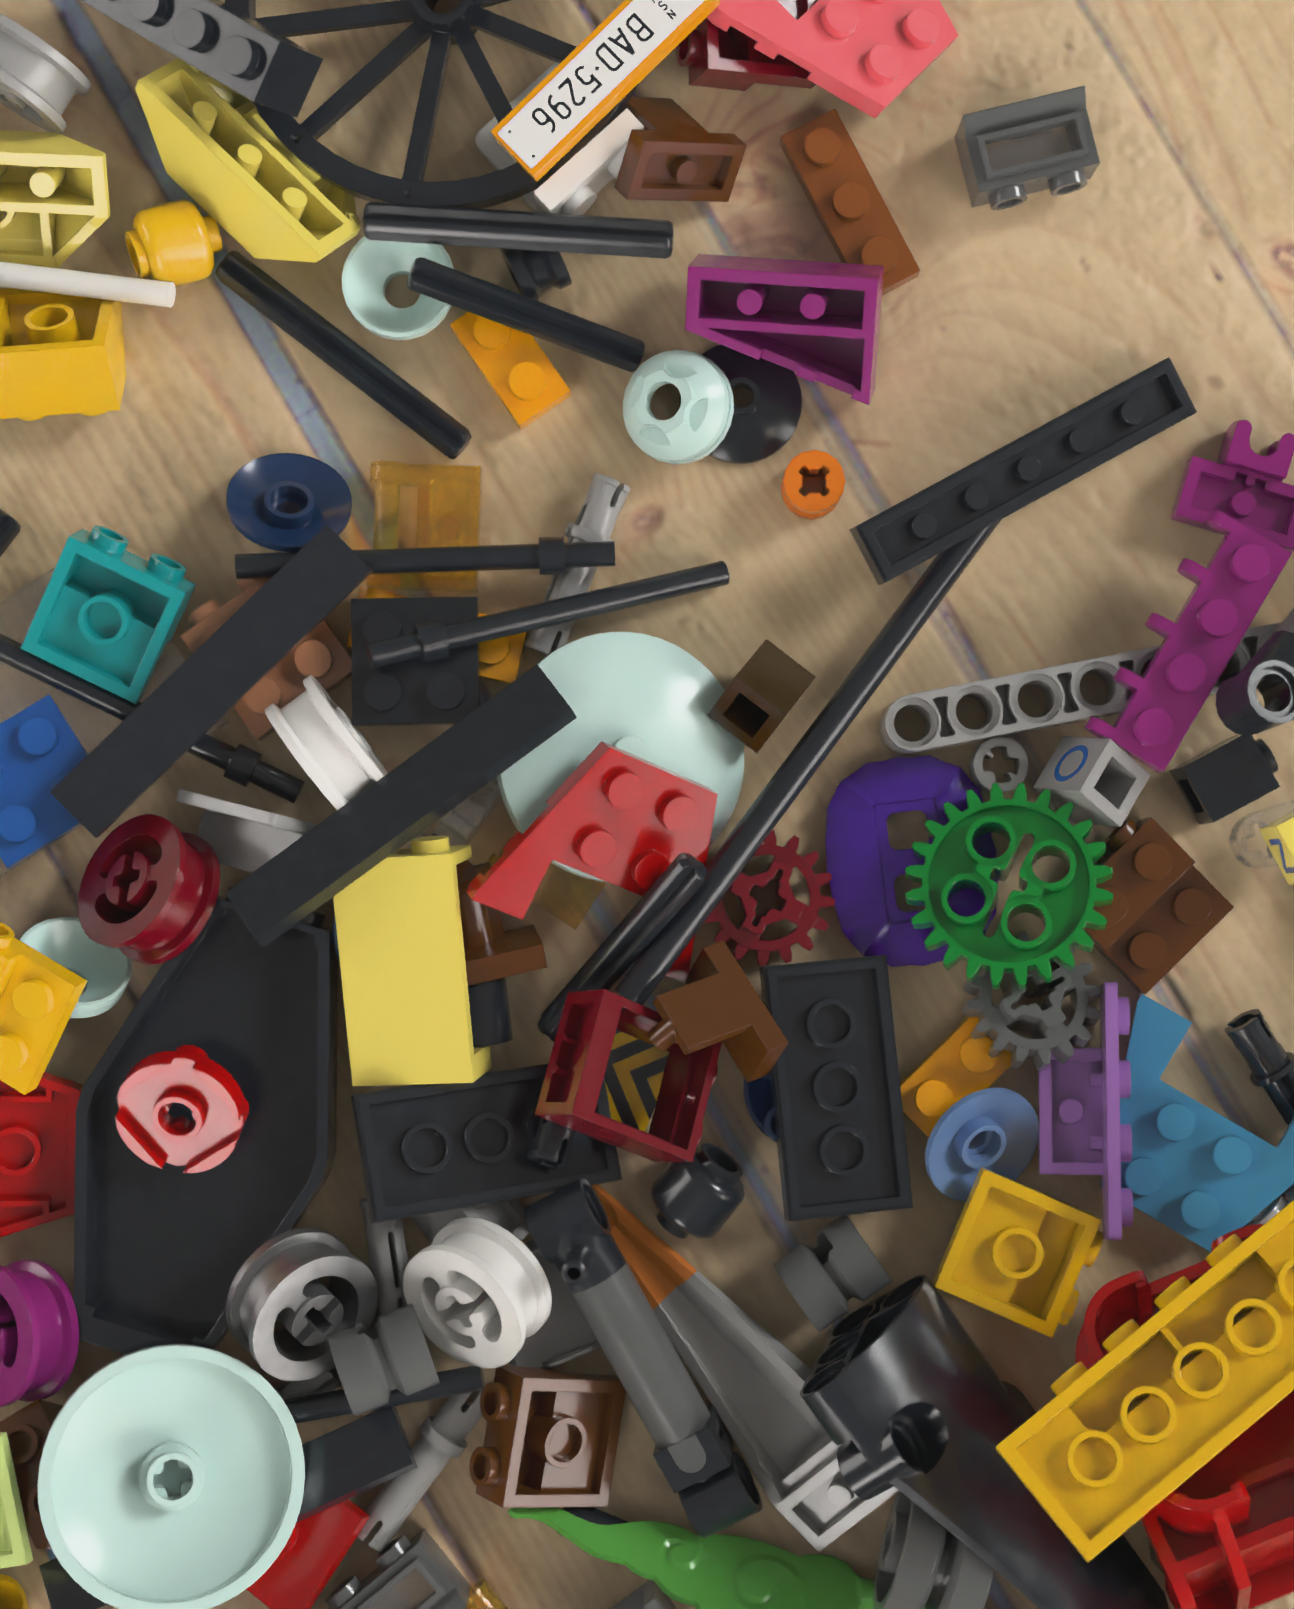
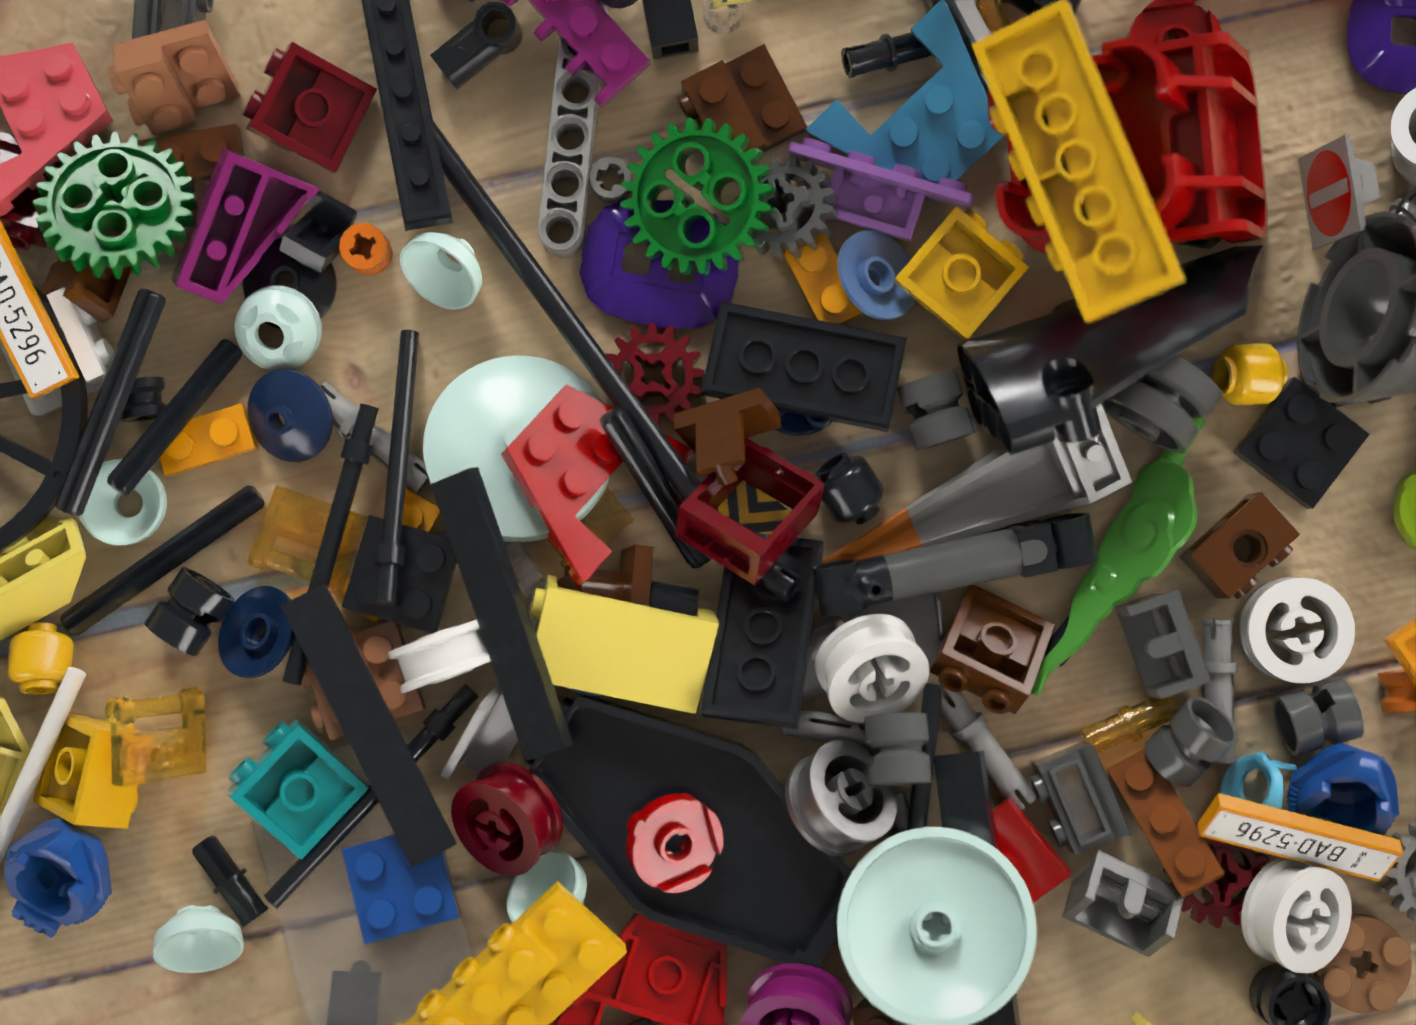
camera: 70 degrees left, 0 degrees up
dark brown brick [707,639,816,753] -> none
light grey brick [1033,736,1151,827] -> none
none -> green gear [33,132,198,279]
none -> clear yellow plate [105,687,206,787]
none -> nougat plate [109,19,241,135]
none -> black wheel [144,567,235,656]
none -> dark red plate [242,42,377,173]
none -> dark blue dish [247,369,333,462]
none -> black bracket [279,190,357,273]
none -> light aqua piece [400,232,483,310]
none -> black piece [430,2,522,89]

